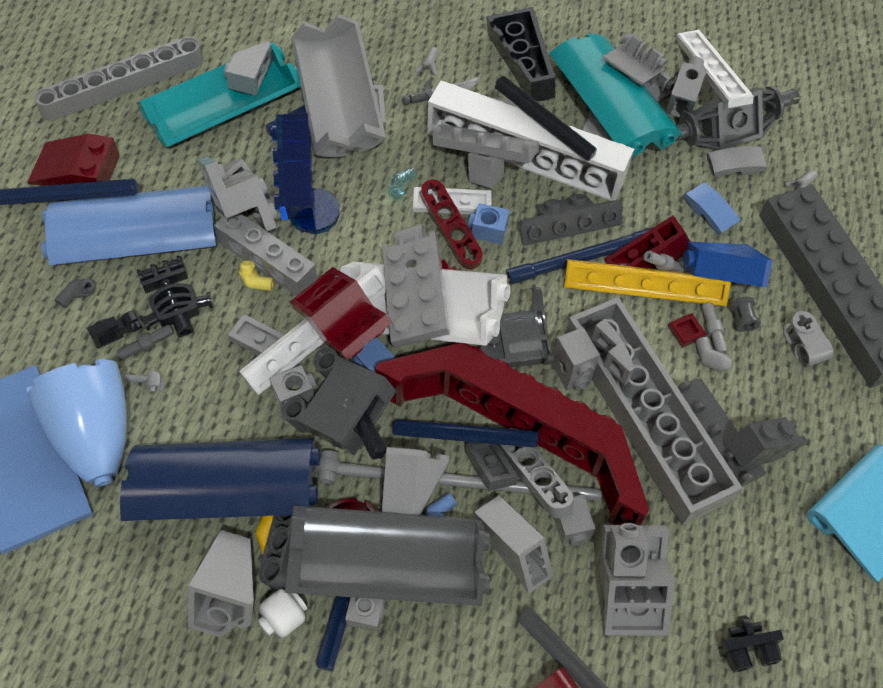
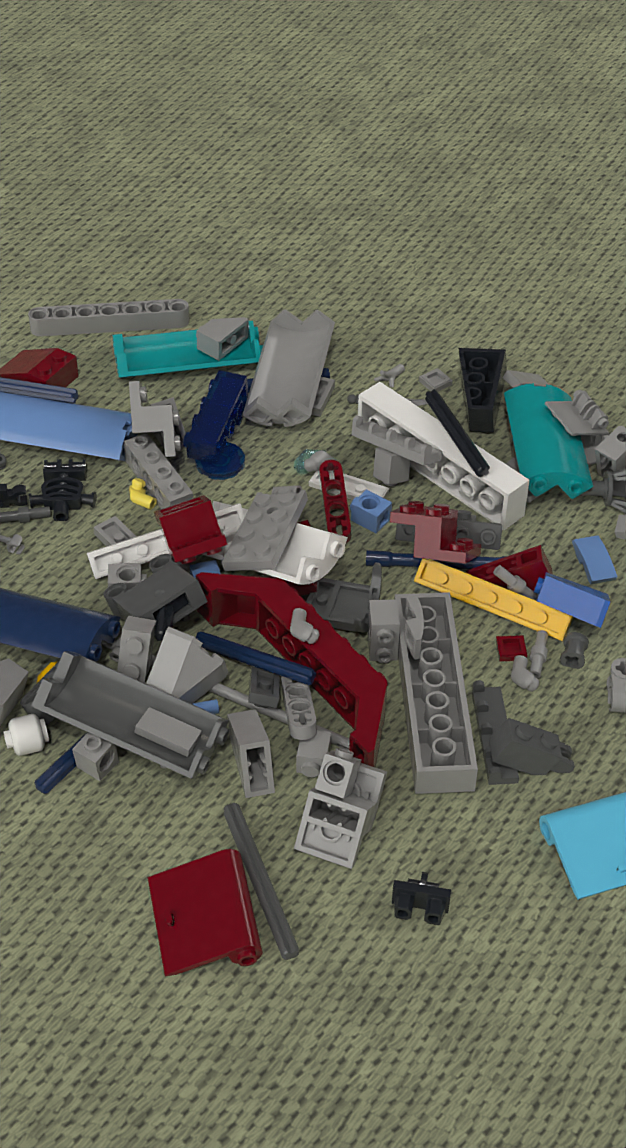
camera: 25 degrees right, 15 degrees down
none -> light grey brick [117,616,156,683]
none -> light grey tile [134,707,202,757]
none -> light grey arm [290,608,319,644]
none -> light grey arm [304,450,337,472]
none -> dark red bracket [390,501,481,564]
none -> light grey tile [419,368,453,391]
none -> light grey tile [503,370,550,388]

